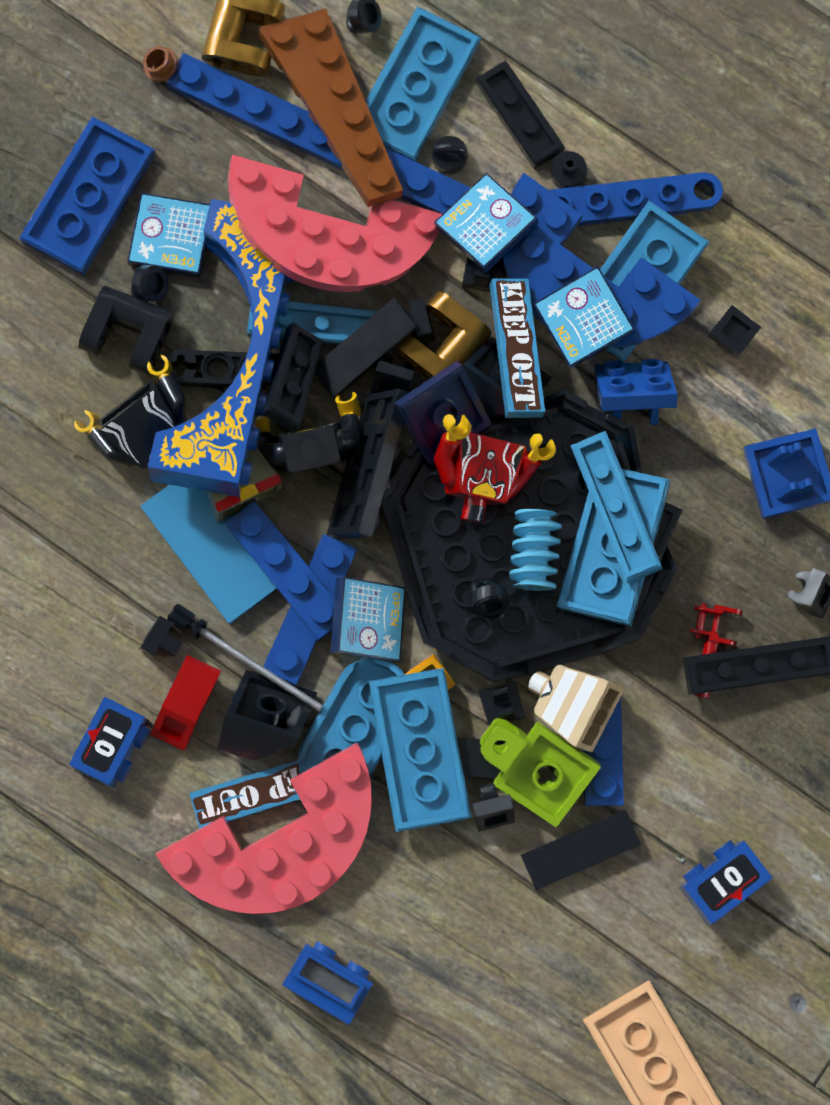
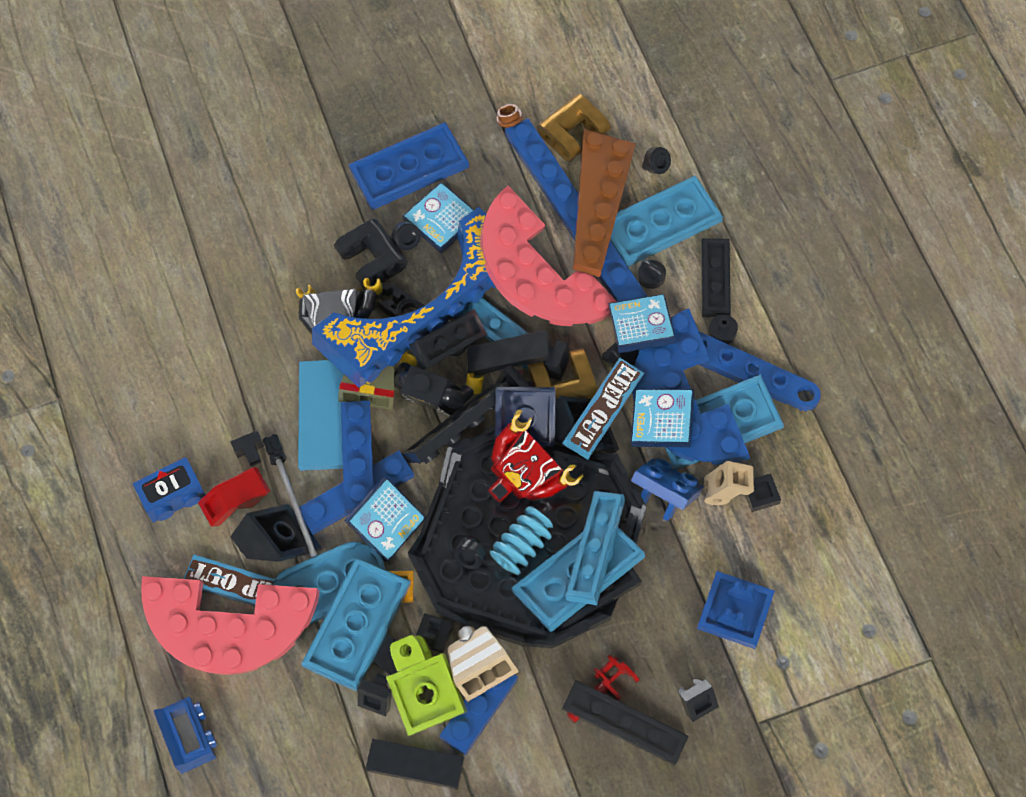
camera: 40 degrees right, 15 degrees down
none -> tan leg [704,461,754,505]

